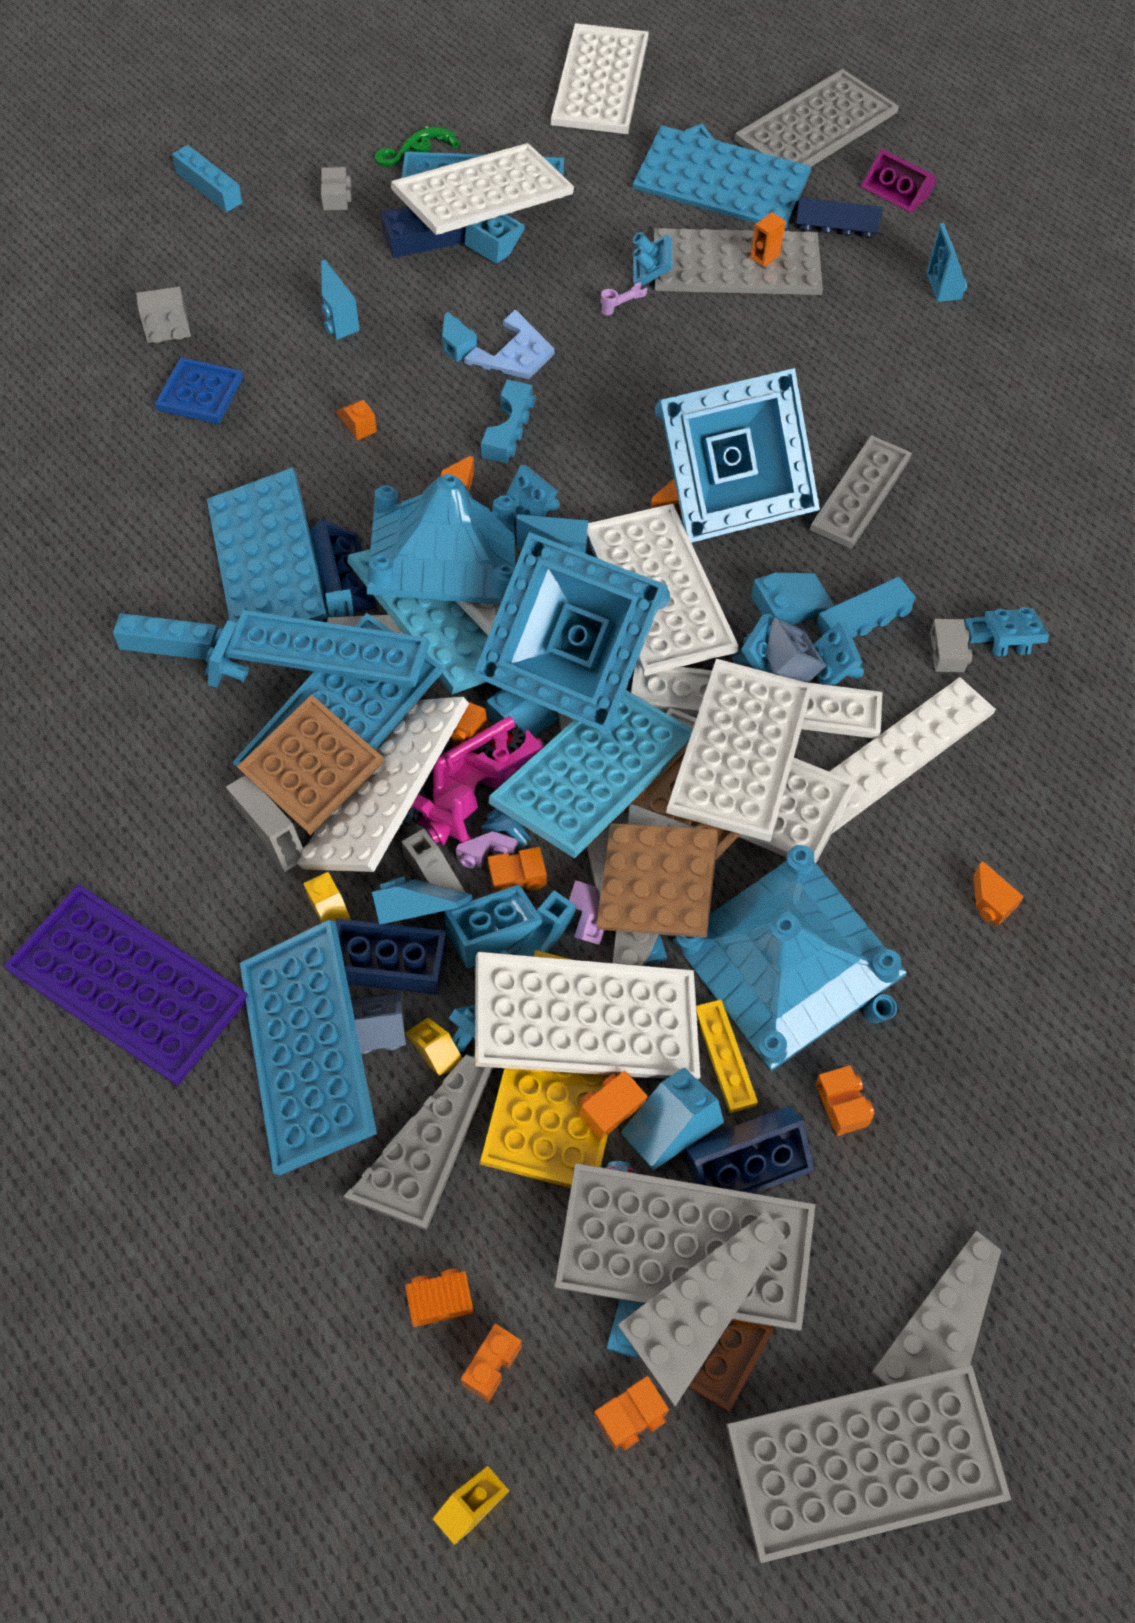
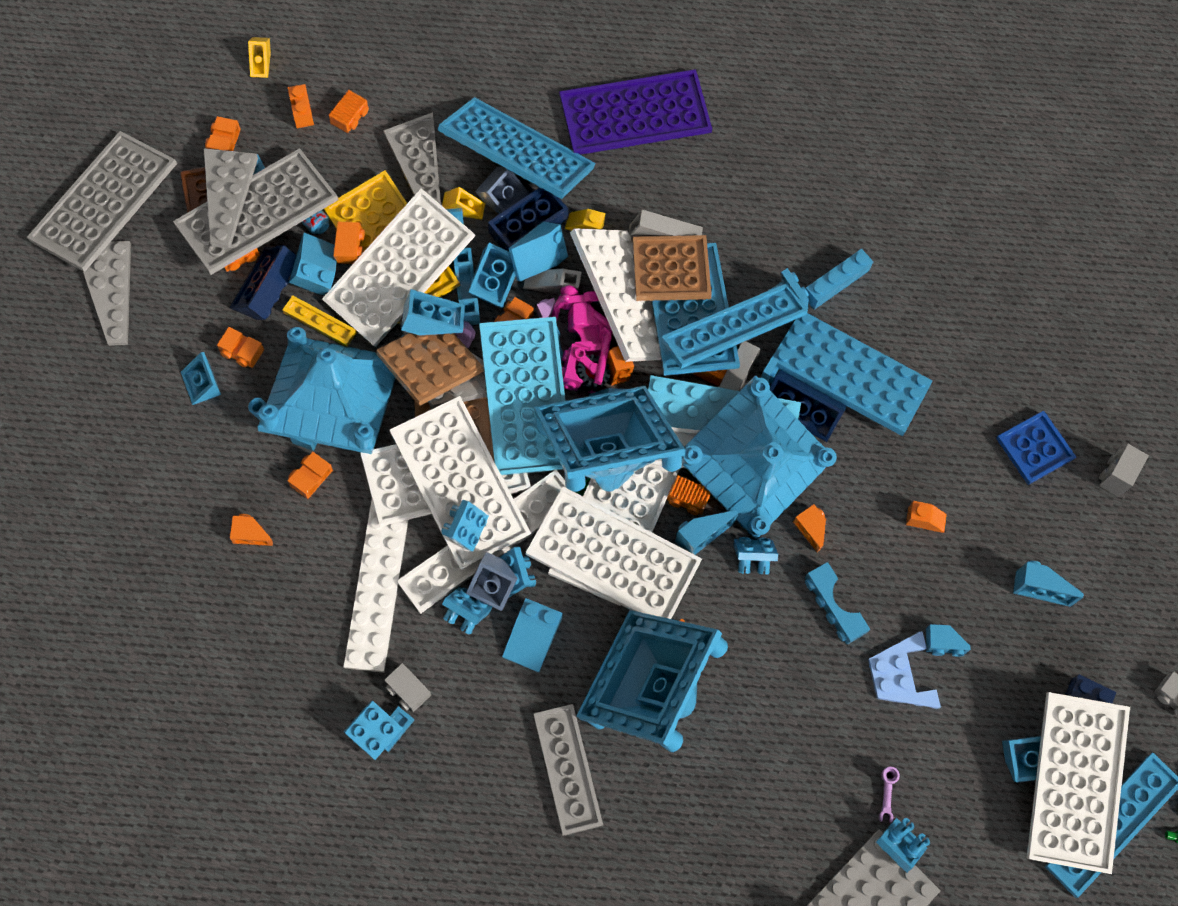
camera: 130 degrees right, 10 degrees up
dark azure brick [816,577,915,638] -> none
none -> dark azure slope [181,352,221,405]
none -> orange brick [287,451,333,499]
none -> dark azure slope [401,289,465,336]
none -> dark azure plate [441,500,489,552]

